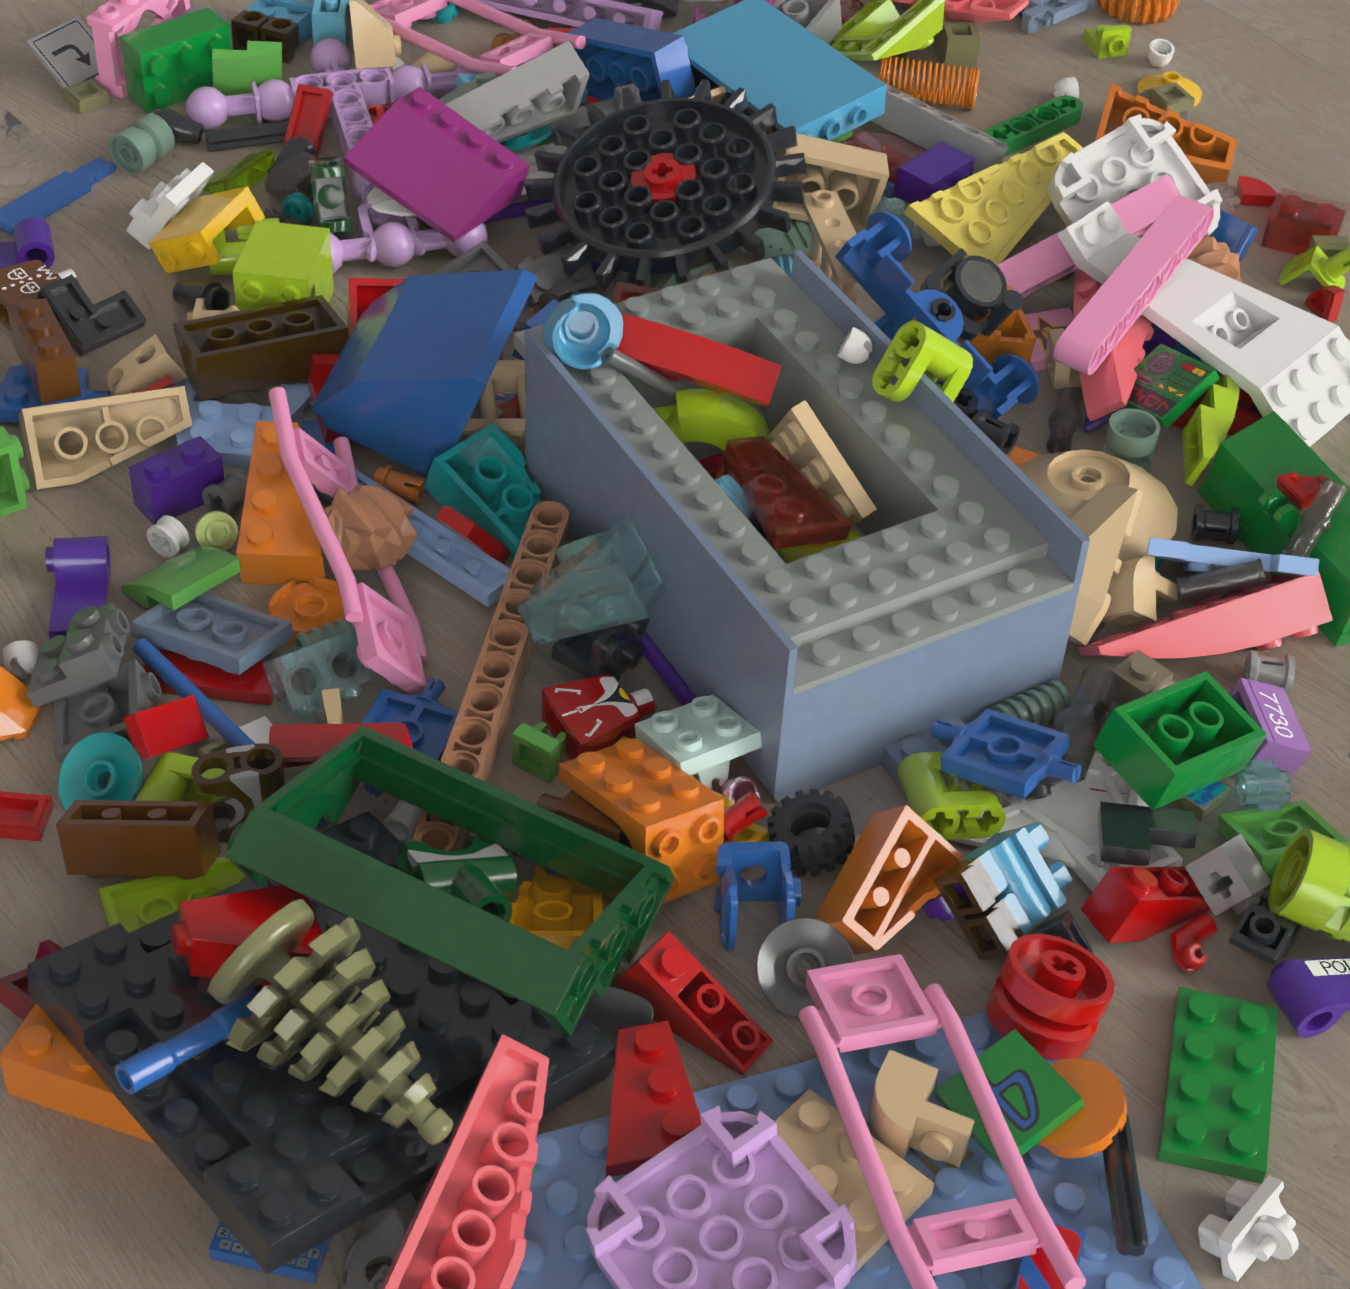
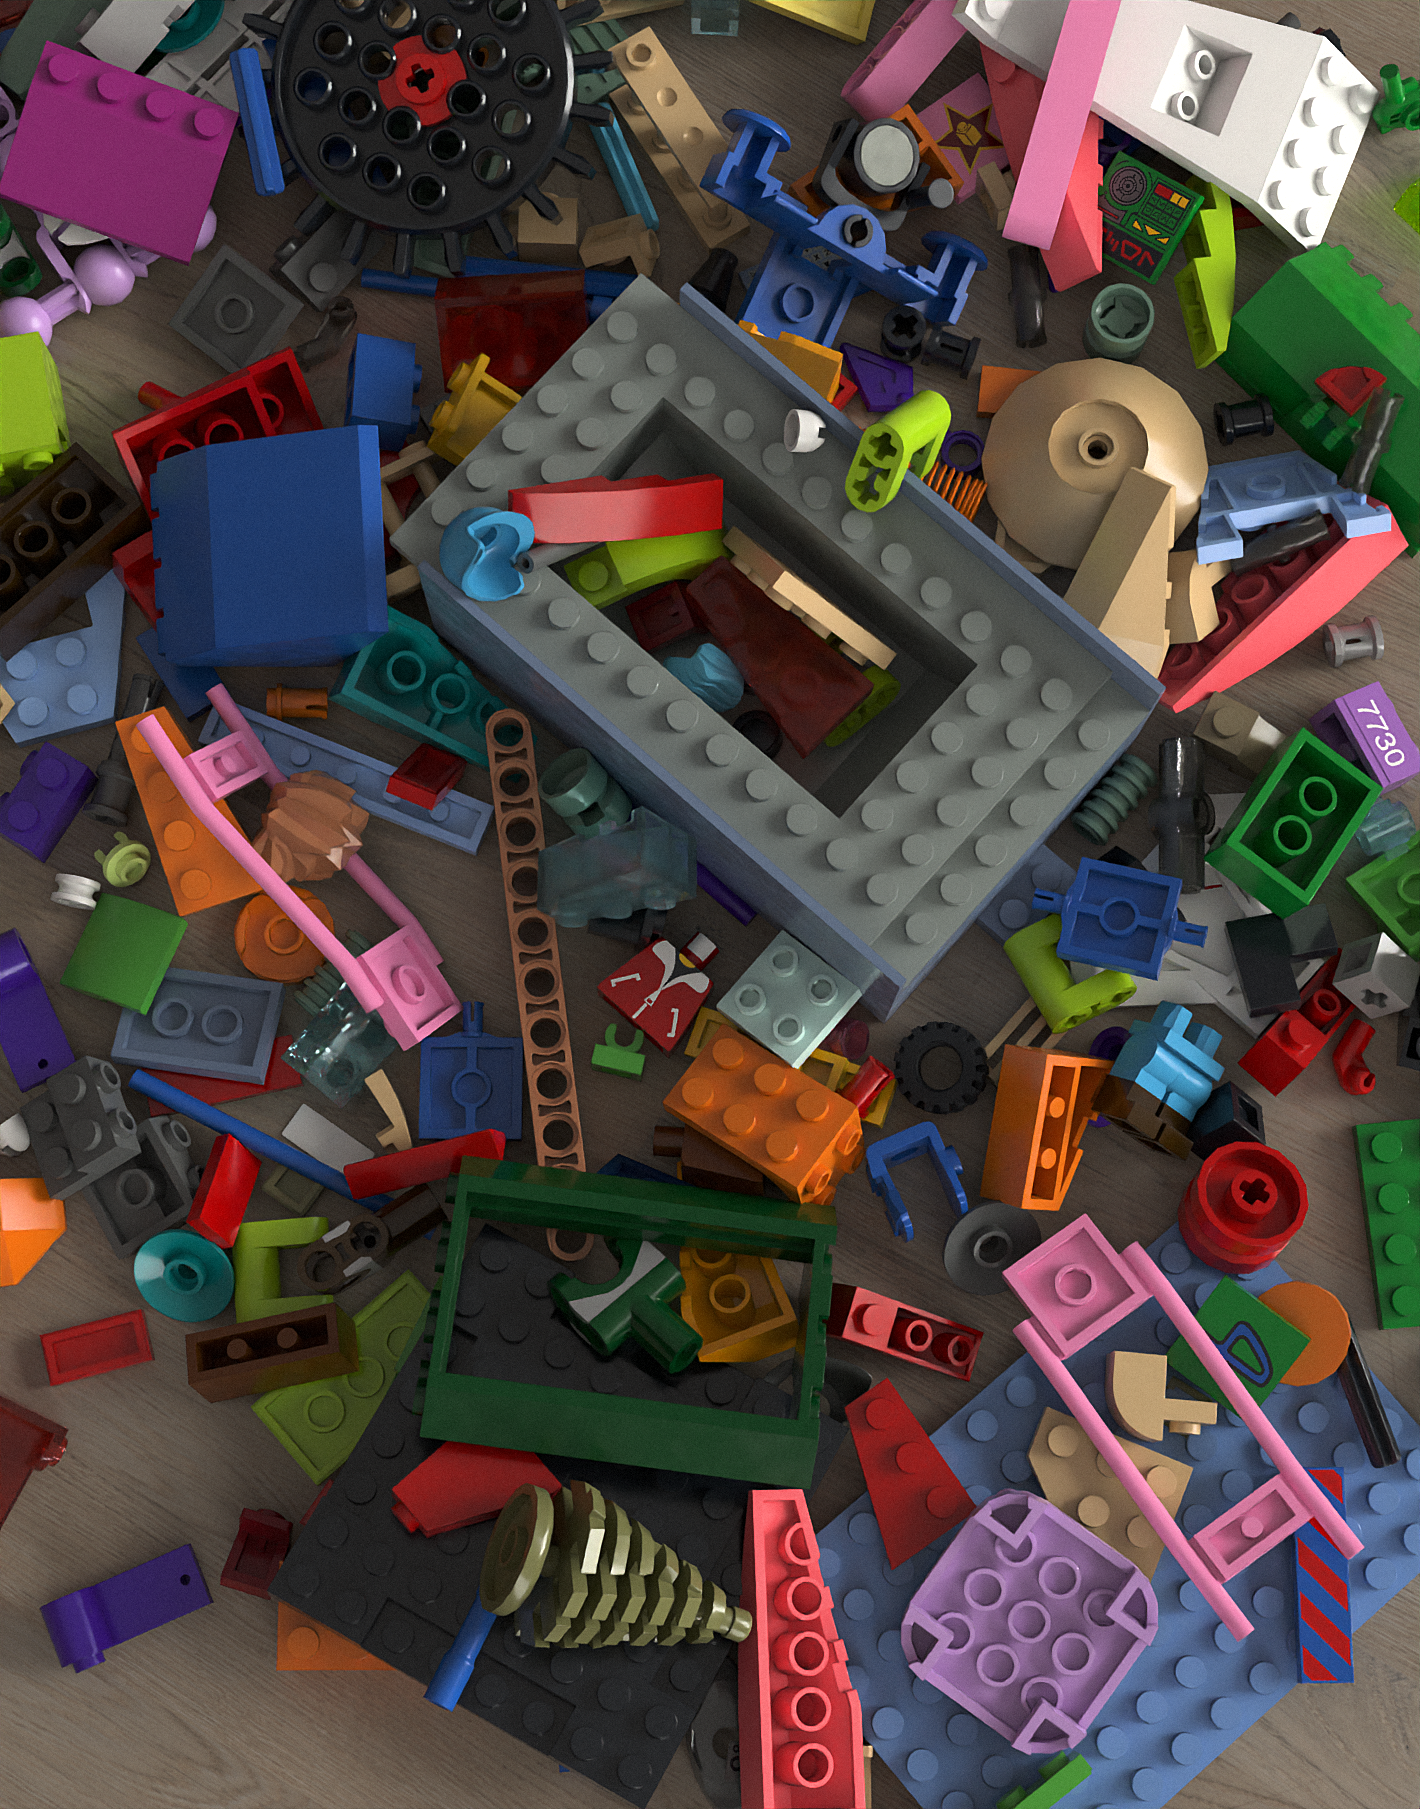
camera: 20 degrees left, 35 degrees up
none -> blue axle [229,48,285,197]

